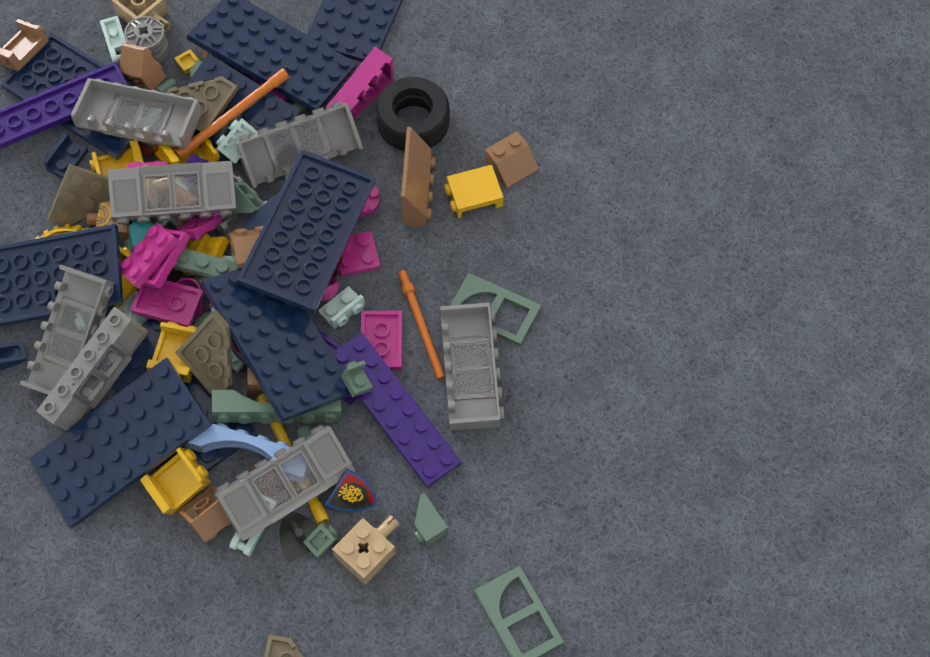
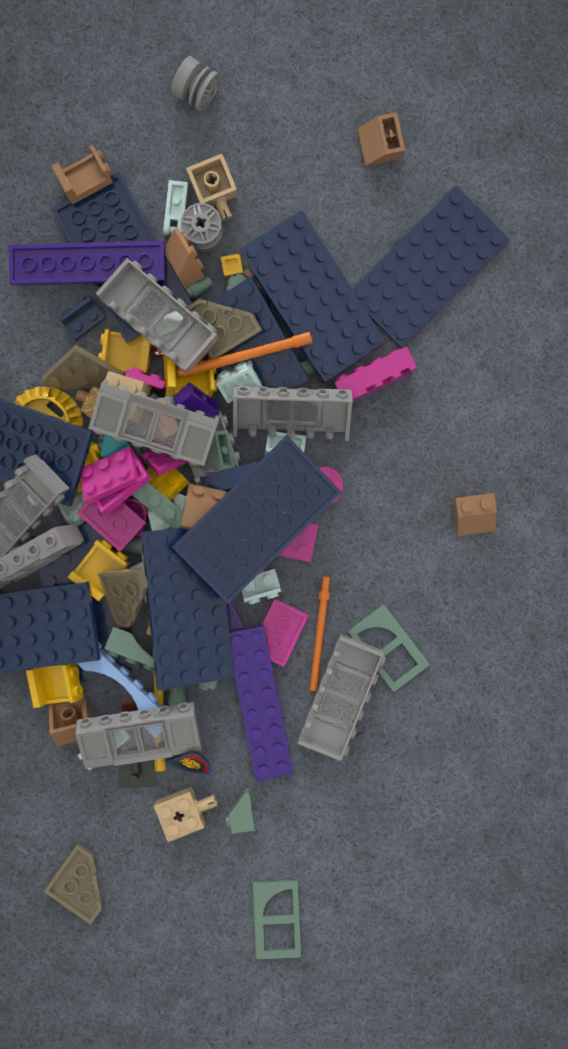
camera: 25 degrees right, 25 degrees up
sand green bracket [303,523,341,558] -> none
sand green bracket [341,360,373,397] -> none
black tyre [376,77,450,151] -> none
medium nougat slope [401,127,435,227] -> none
yellow panel [444,165,504,218] -> none

